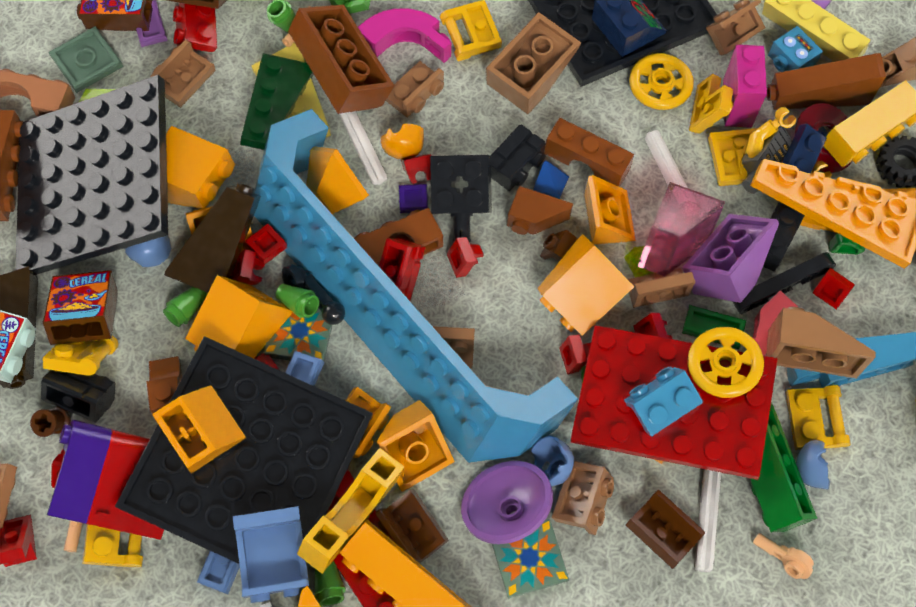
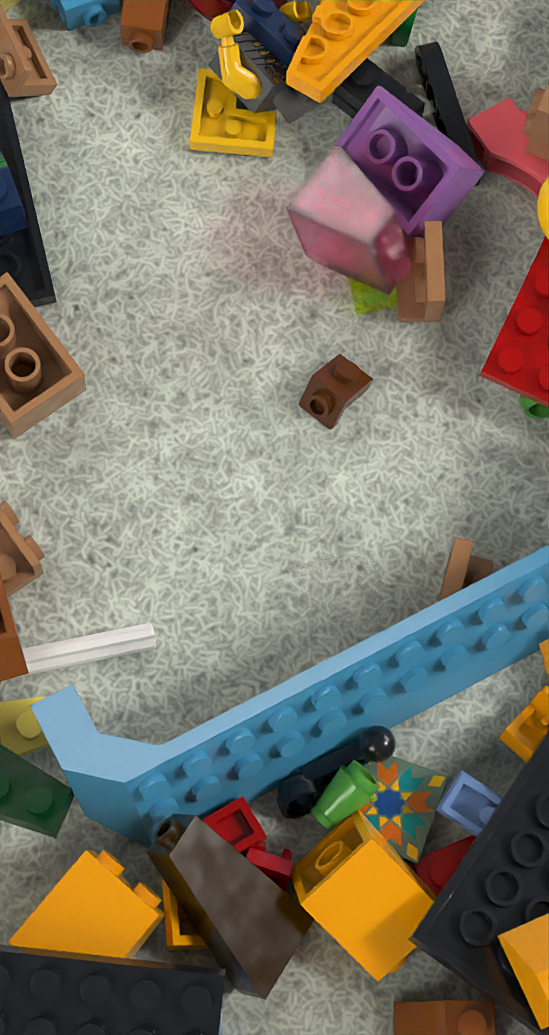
camera: 80 degrees left, 5 degrees up
bright green cone [163,287,207,327] -> none
light orange slope [306,146,369,214] -> none
dark orange arch [354,208,443,266] -> none
red brick [379,238,426,301] -> none
light orange hair [381,123,424,160] -> none
dark purple tile [399,184,428,214] -> none
red tile [401,154,431,184] -> none
black brick [430,155,492,242] -> none
red tile [446,237,484,278] -> none
black brick [490,124,546,192] -> none
dark orange slope [507,186,573,235] -> none
blue slope [533,160,569,199] -> none
light orange slope [537,234,634,336] -> none
dark orange arch [544,118,635,187] -> none
red tile [559,334,591,375] -> none
light orange slope [584,175,636,245] -> none
yellow plate [629,53,694,110] -> none
red tile [633,313,672,339] -> none
white axle [645,130,703,228] -> none
green tile [682,305,747,349] -> none
yellow plate [689,74,733,134] -> none
dark pink brick [723,45,767,128] -> none
red tile [812,268,855,310] -> none

